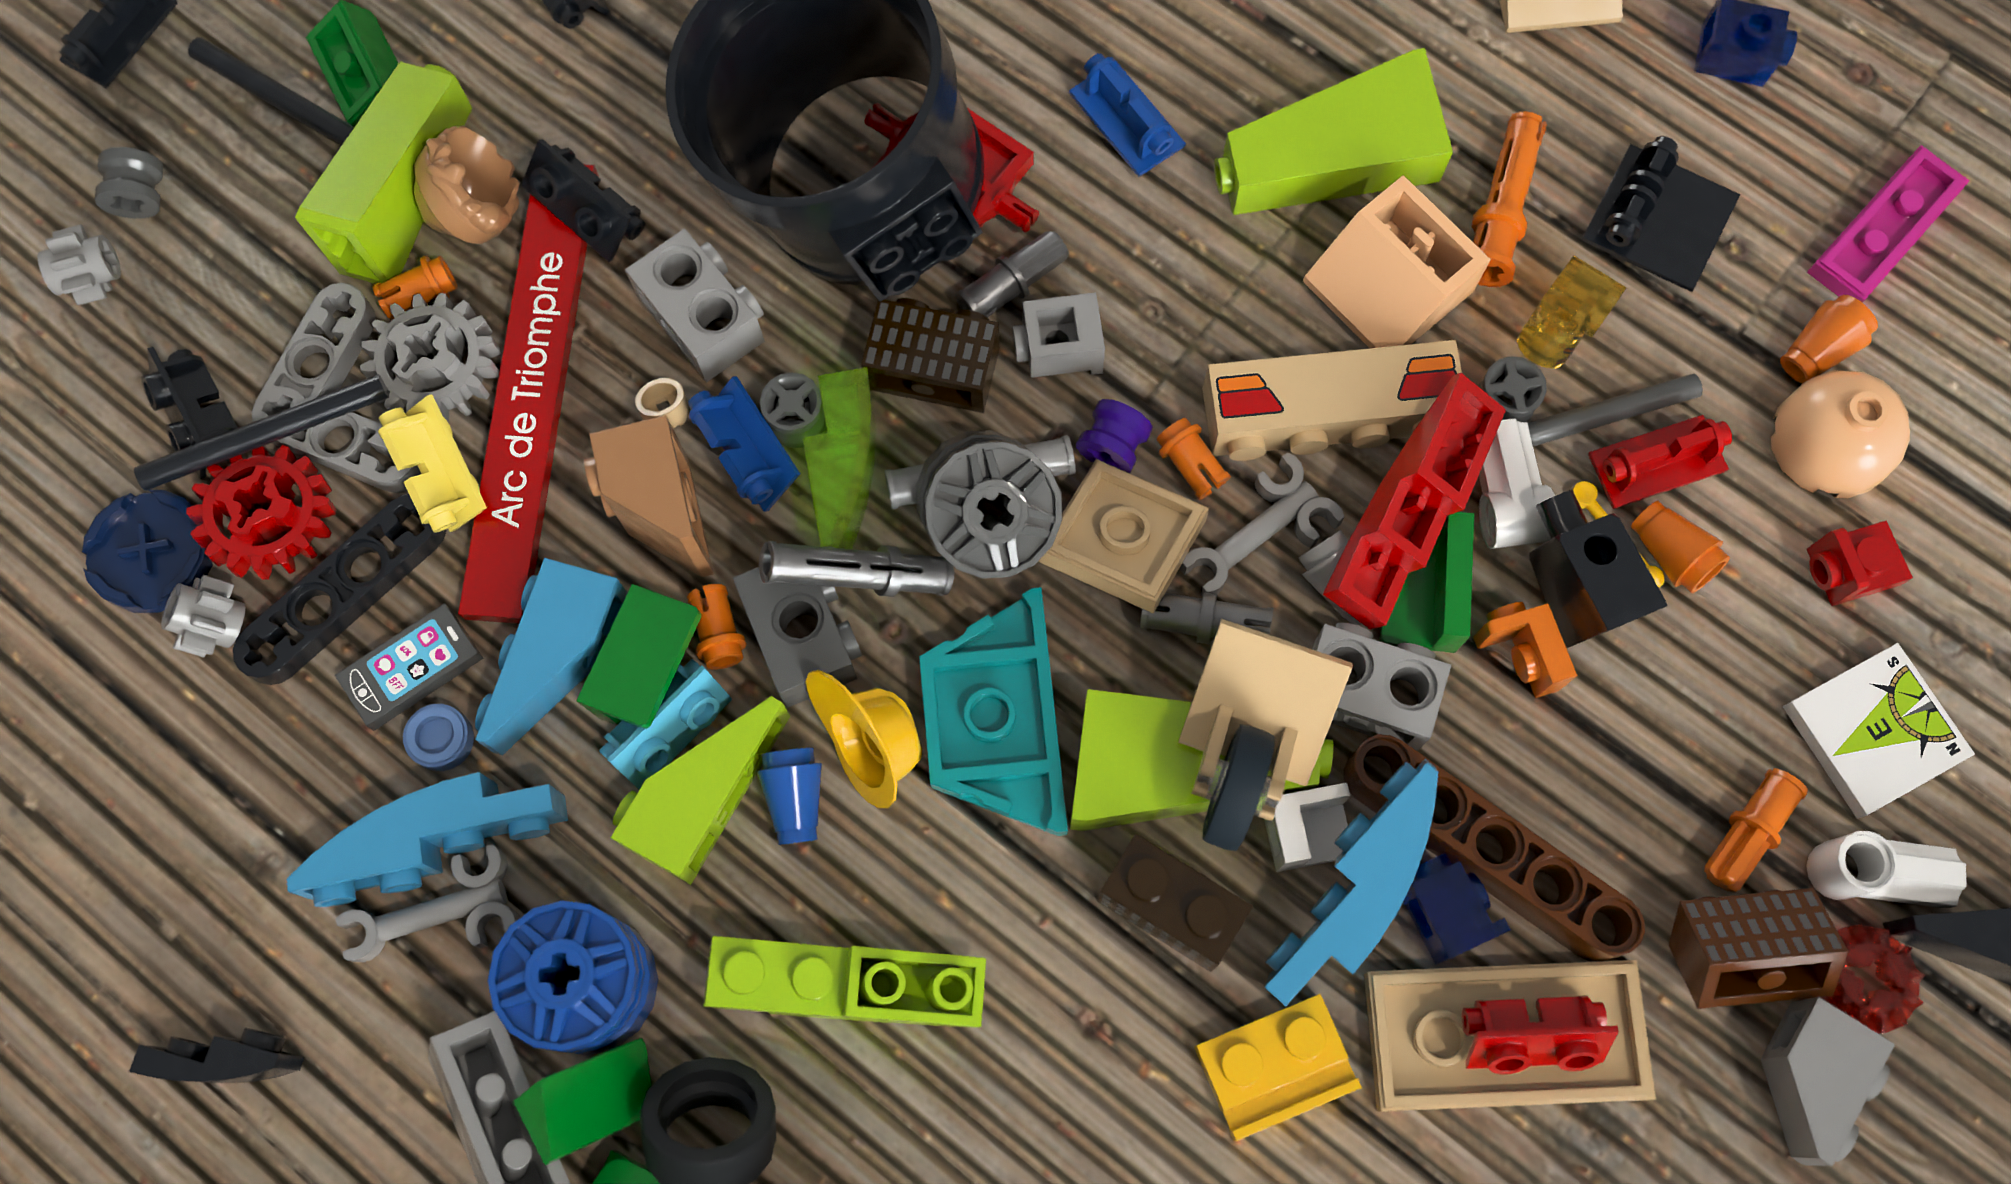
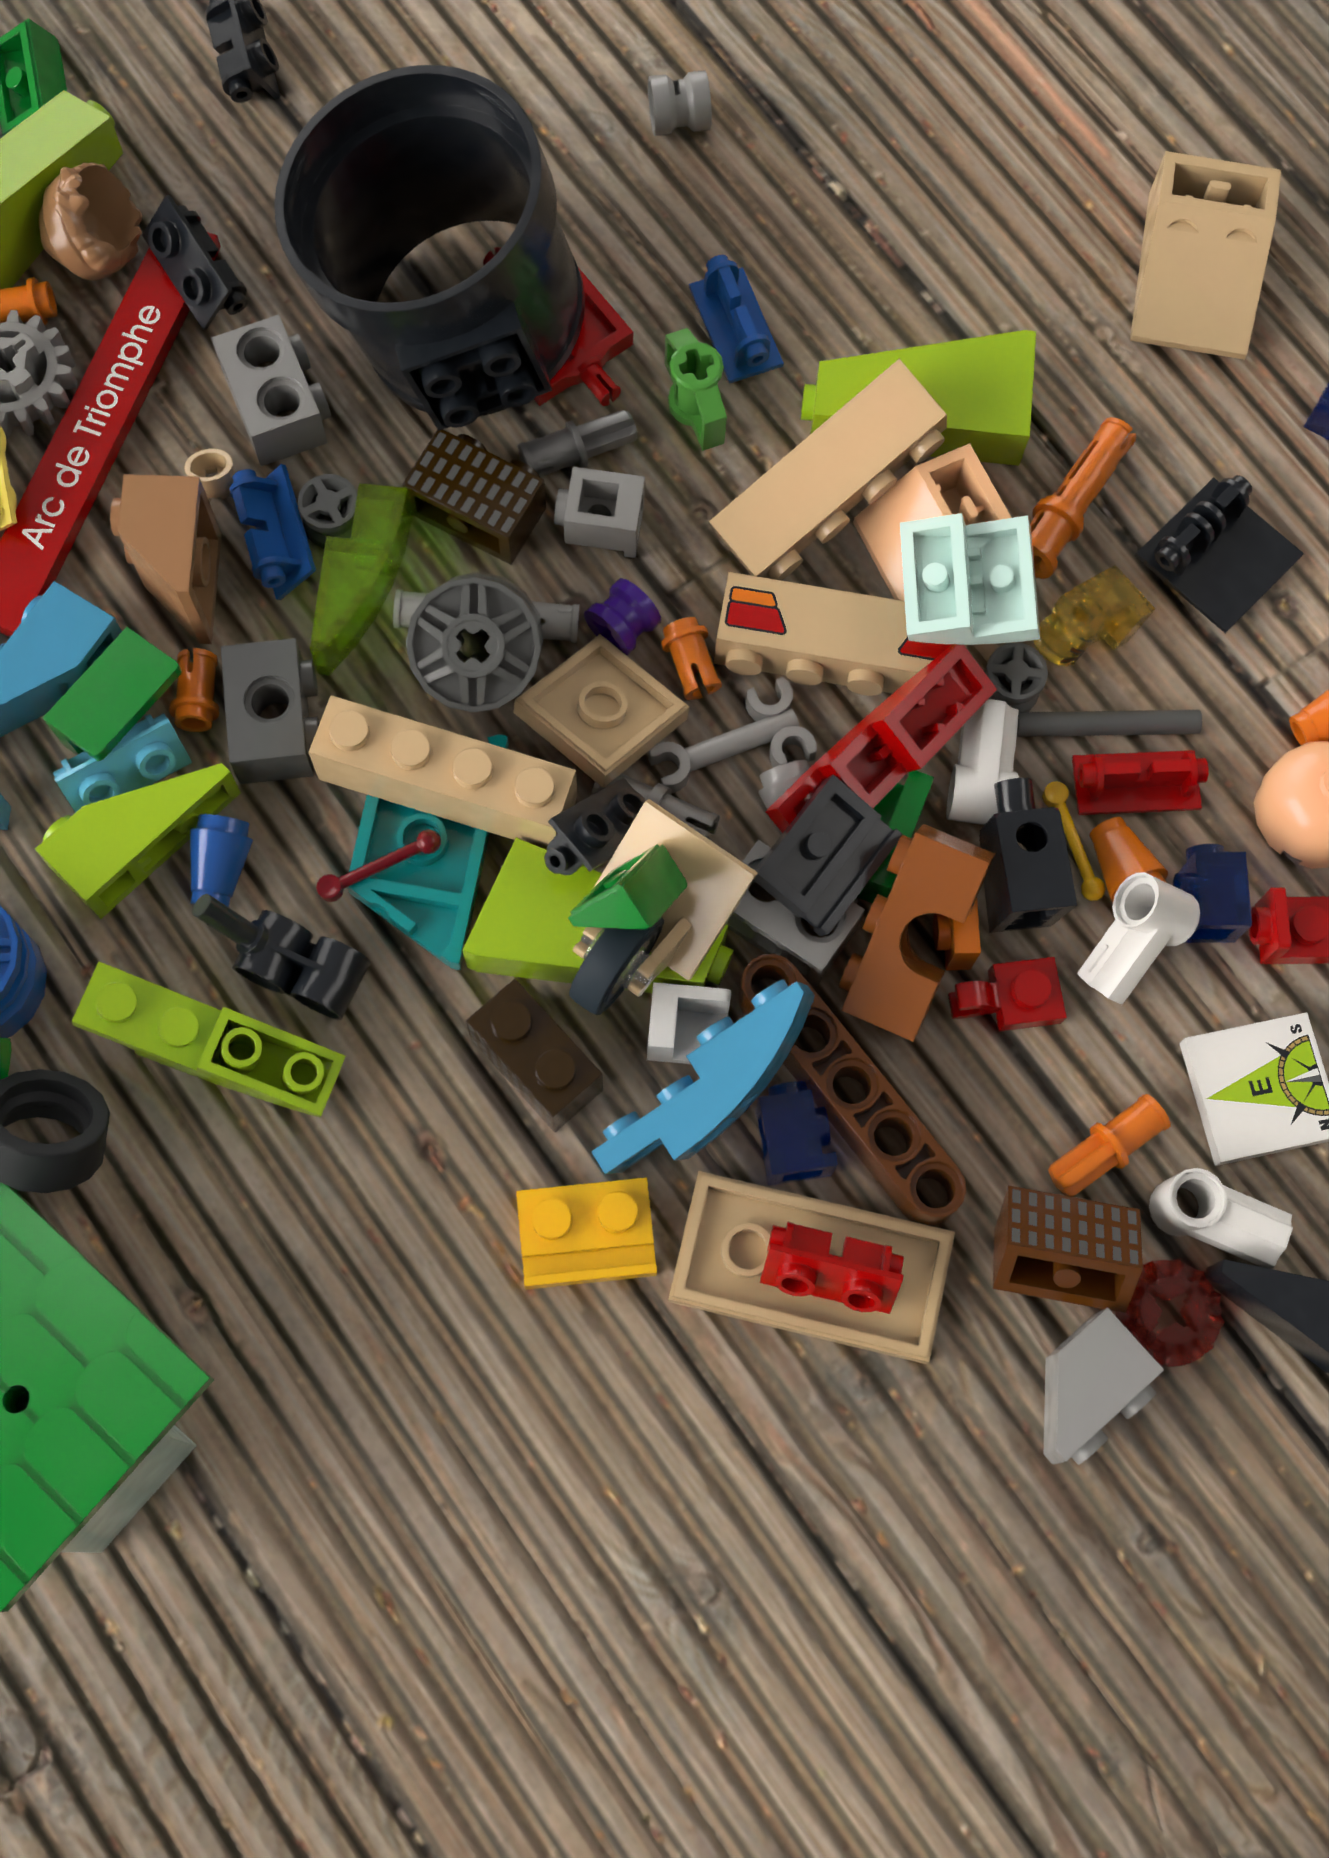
camera: 10 degrees right, 0 degrees up
flat silver pin [759,541,954,597] -> none
yellow piece [806,670,922,808] -> none
none -> black beam [192,894,371,1020]
none -> tan brick [308,695,578,850]
none -> dark red hinge [316,829,441,902]
none -> black hinge [544,777,646,875]
none -> green slope [568,844,688,929]
none -> bright green piece [664,328,727,451]
none -> tan brick [709,359,947,581]
none -> black plate [754,775,903,936]
none -> dark orange arch [839,824,995,1042]
none -> light aqua slope [900,513,1040,645]
none -> red plate [948,957,1067,1032]
none -> white piece [1077,872,1200,1005]
none -> clear blue brick [1172,844,1252,943]

